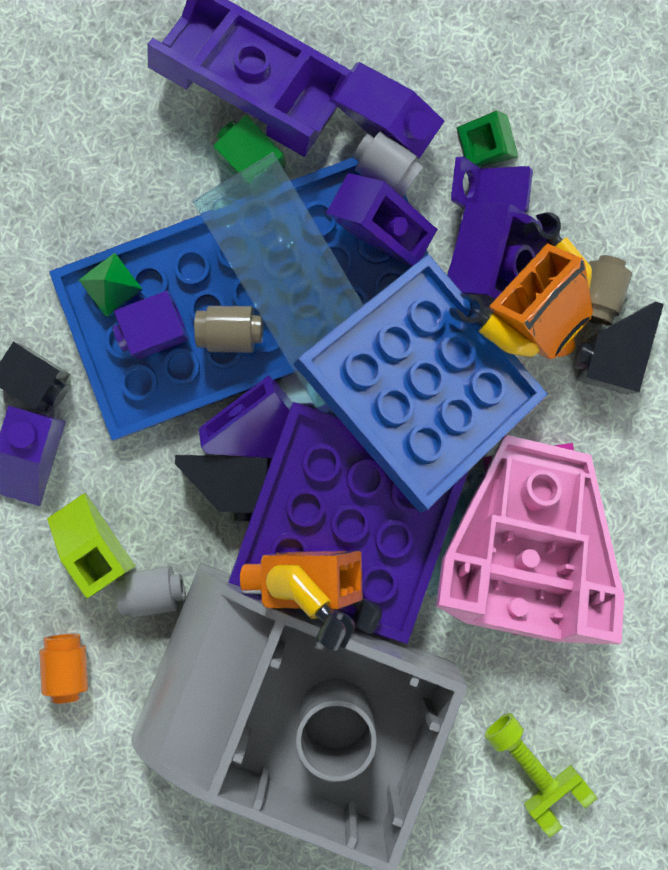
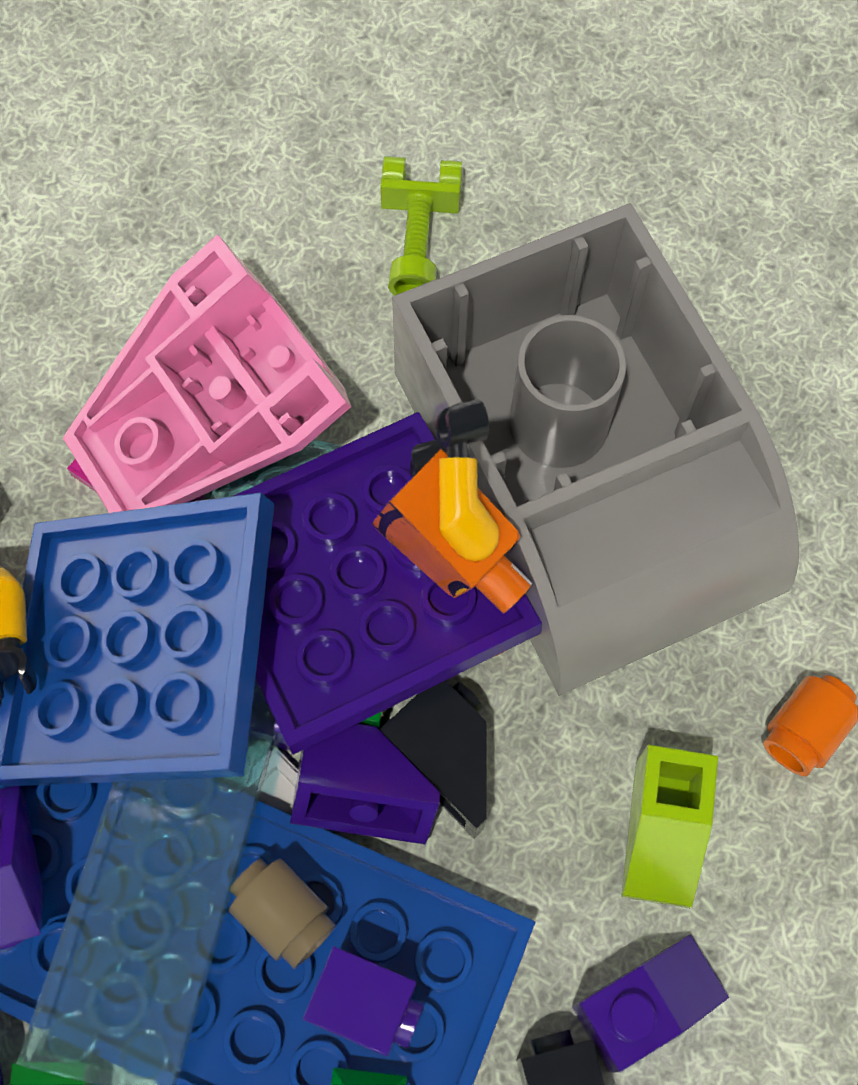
camera: 140 degrees left, 20 degrees down
light grey brick [115,566,185,618] -> none

